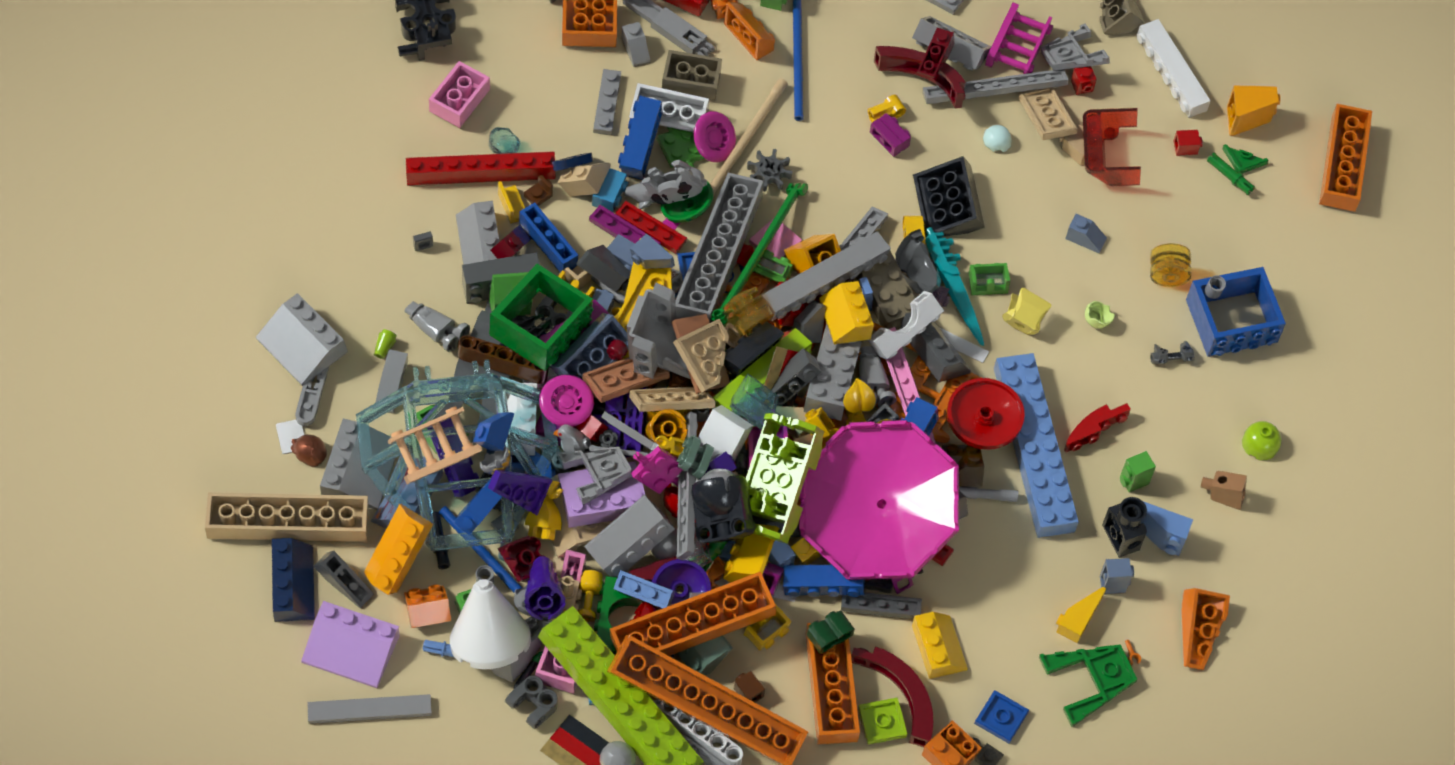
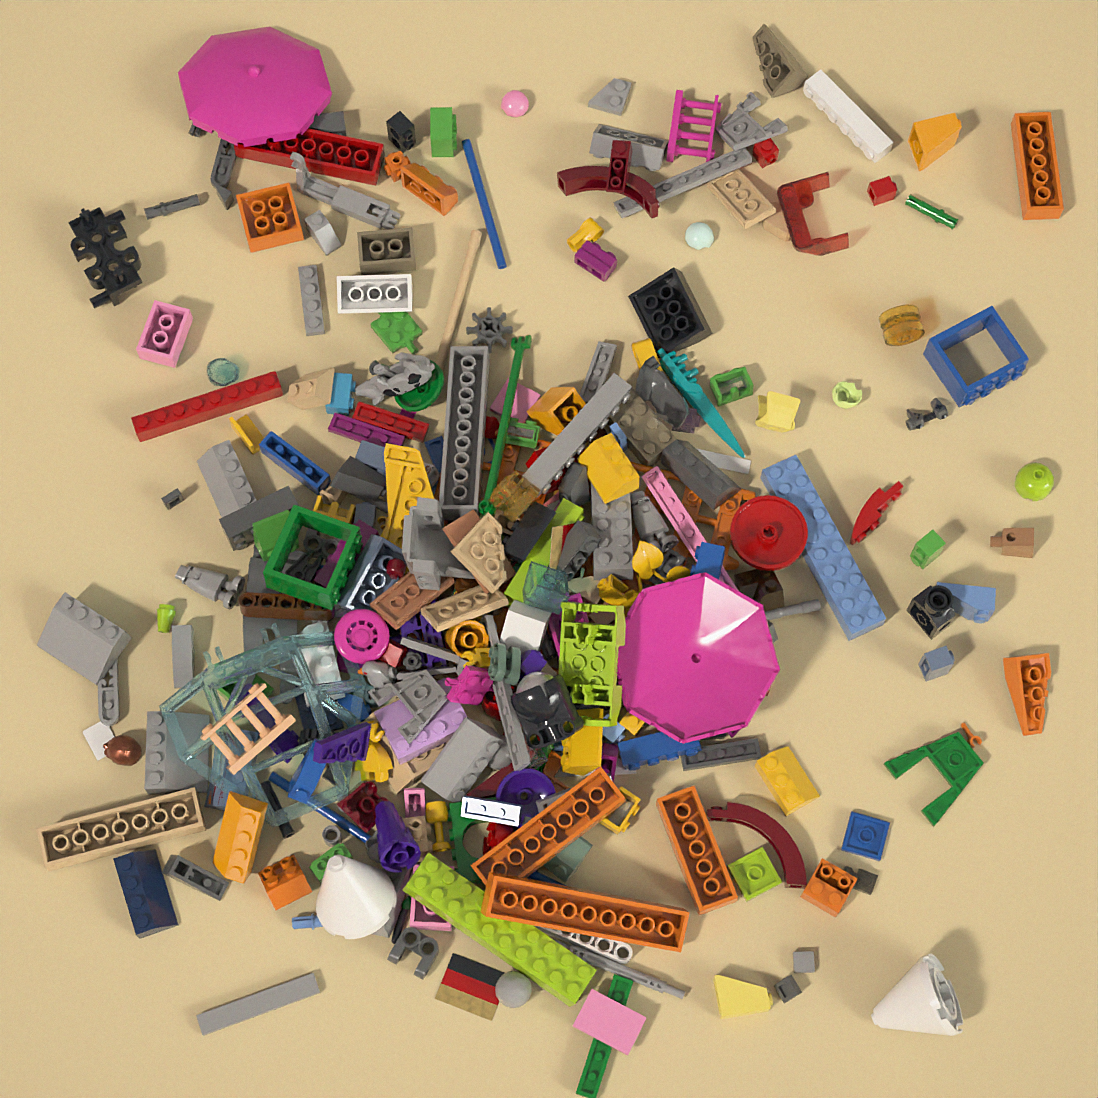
camera: 10 degrees left, 10 degrees up
lavender slope [301,601,400,688] -> none
blue slope [473,412,514,451] -> none
light grey hair [480,447,511,475] -> none
dark red slope [490,225,532,259] -> none
reddish brown bracket [524,175,553,206] -> none
dark blue beam [552,152,594,171] -> none
blue brick [618,96,663,180] -> none
sand blue slope [630,233,675,269] -> none
dark pink wheel [694,111,736,163] -> none
reddish brown brick [734,671,765,703] -> none
dark green brick [807,610,855,654] -> none
white arch [868,291,944,359] -> none
yellow slope [1056,587,1106,643] -> none
sand blue slope [1065,214,1107,253] -> none
light grey beam [1205,275,1226,299] -> none
green tile [1222,144,1269,173] -> none

